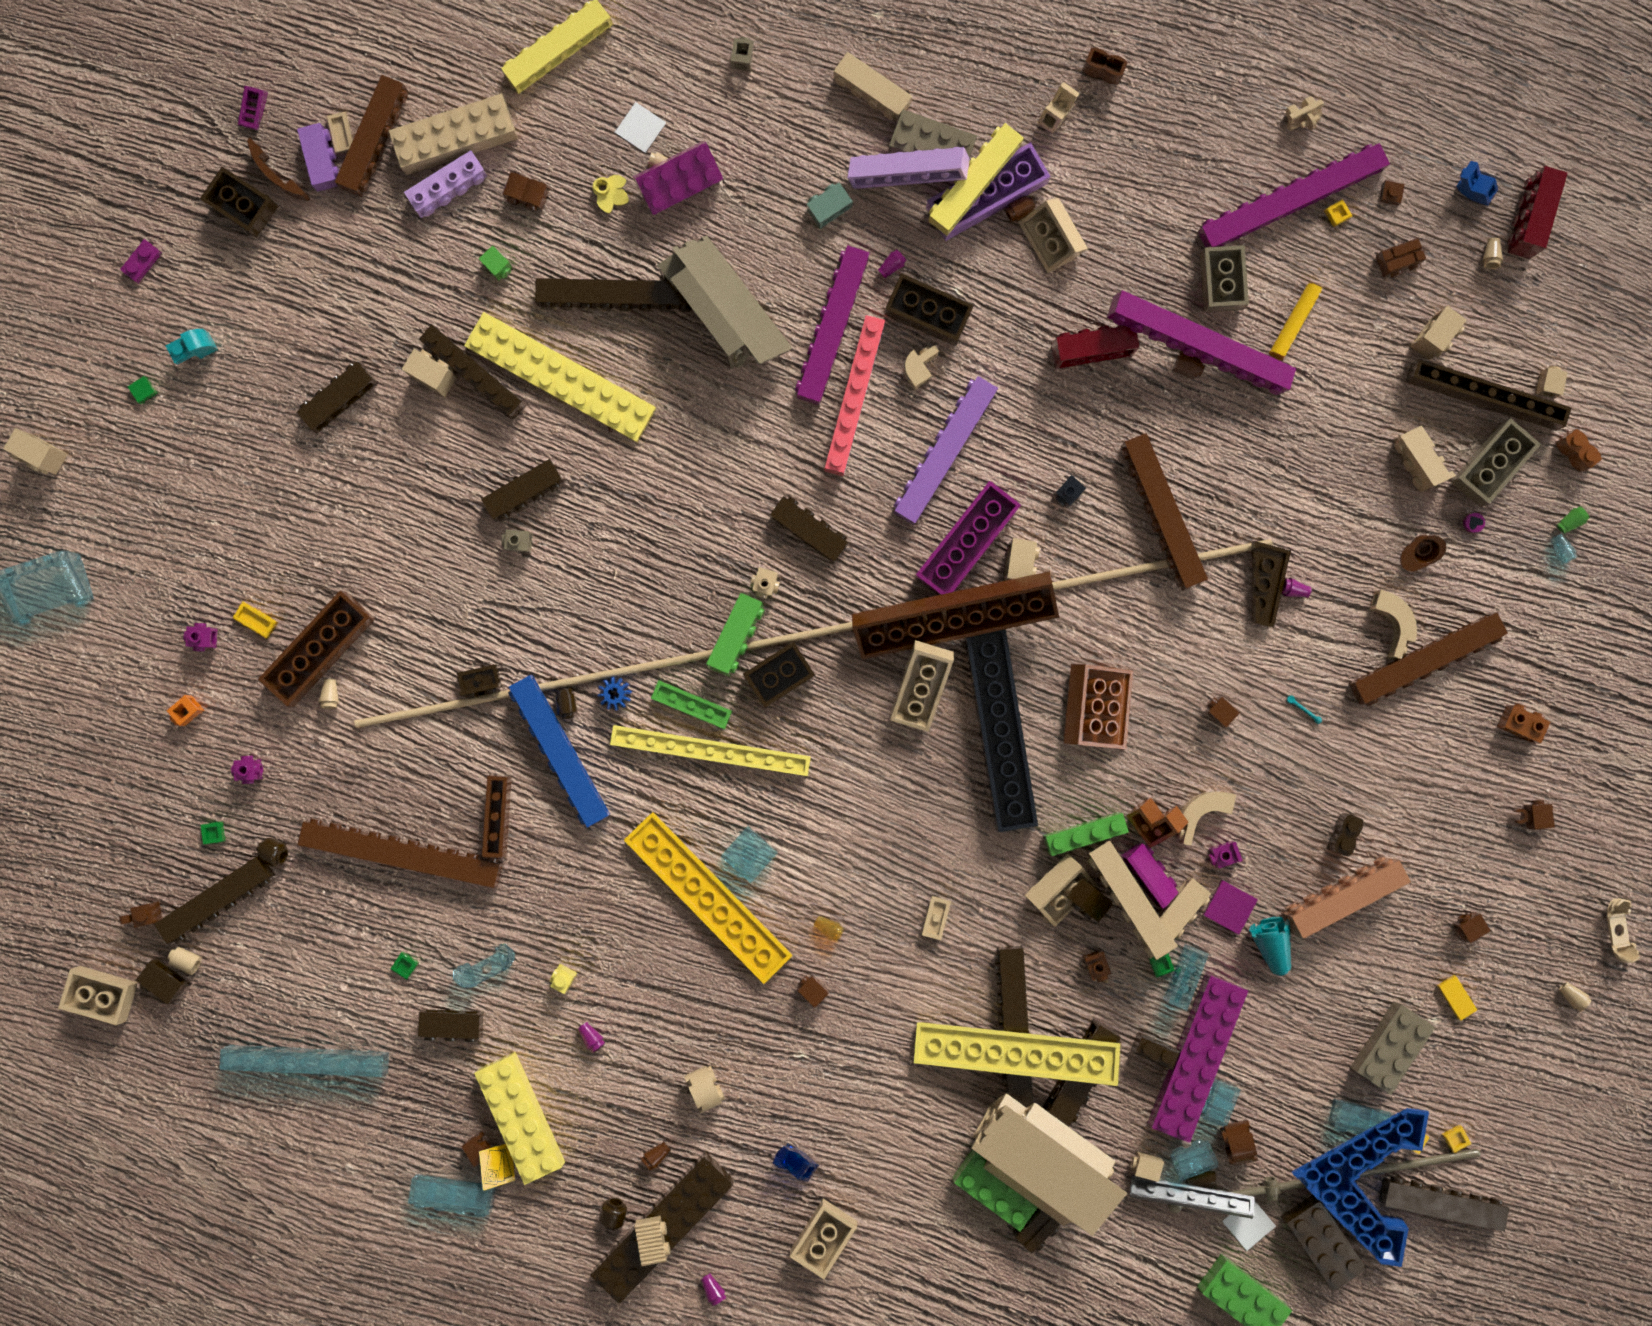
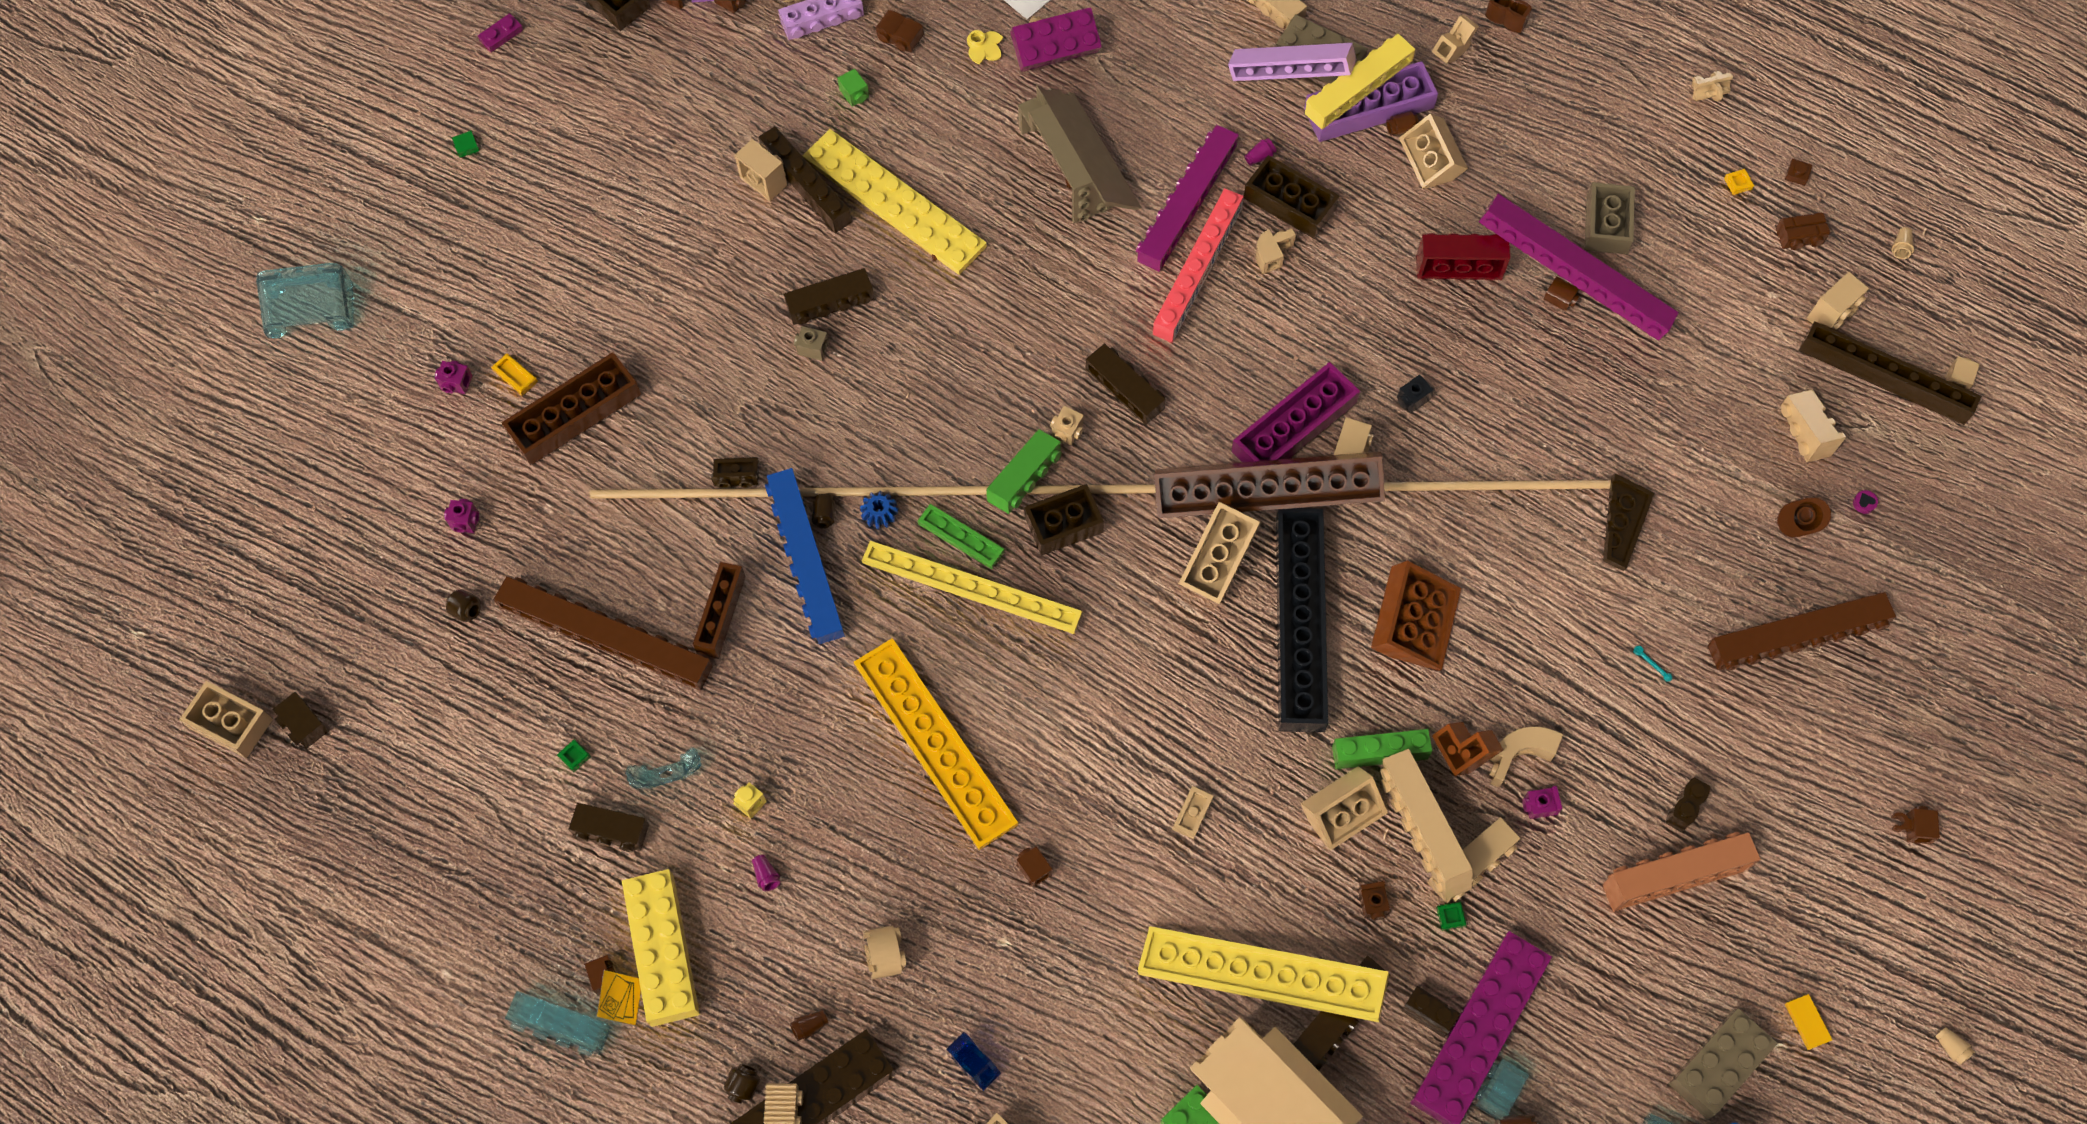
camera: 15 degrees right, 20 degrees down
tan brick [3,428,68,475] -> none
reddish brown brick [119,901,163,928] -> none
dark brown brick [154,857,275,944] -> none
teal brick [166,329,218,365] -> none
orange brick [167,695,205,726] -> none
tan brick [167,947,202,975] -> none
green tile [200,821,226,845] -> none
clear light blue brick [219,1045,389,1077] -> none
dark brown brick [297,361,378,433] -> none
tan cone [318,679,339,709] -> none
dark brown brick [535,278,693,312] -> none
clear light blue brick [721,825,778,883] -> none
sand green brick [807,182,853,229] -> none
clear yellow cone [813,915,845,942] -> none
medium lavender brick [893,376,998,525] -> none
dark brown brick [994,946,1033,1108] -> none
dark brown brick [1067,878,1113,923] -> none
reddish brown brick [1120,433,1208,591] -> none
magenta slope [1120,842,1178,909] -> none
clear light blue brick [1163,944,1209,1011] -> none
magenta brick [1198,143,1390,248] -> none
magenta tile [1202,880,1258,935] -> none
reddish brown brick [1204,697,1240,728] -> none
teal cone [1249,917,1291,976] -> none
yellow brick [1269,283,1322,361] -> none
magenta cone [1282,577,1312,598] -> none
tan arch [1369,590,1417,660] -> none
dark tan brick [1450,418,1541,507] -> none
reddish brown brick [1453,912,1491,943] -> none
blue brick [1456,161,1498,205] -> none
dark orange brick [1497,703,1551,744] -> none
dark red brick [1507,166,1568,259] -> none
clear light blue cone [1551,534,1578,564] -> none
dark orange brick [1556,429,1602,472] -> none
bright green cone [1557,506,1590,534] -> none
tan piece [1606,898,1640,963] -> none

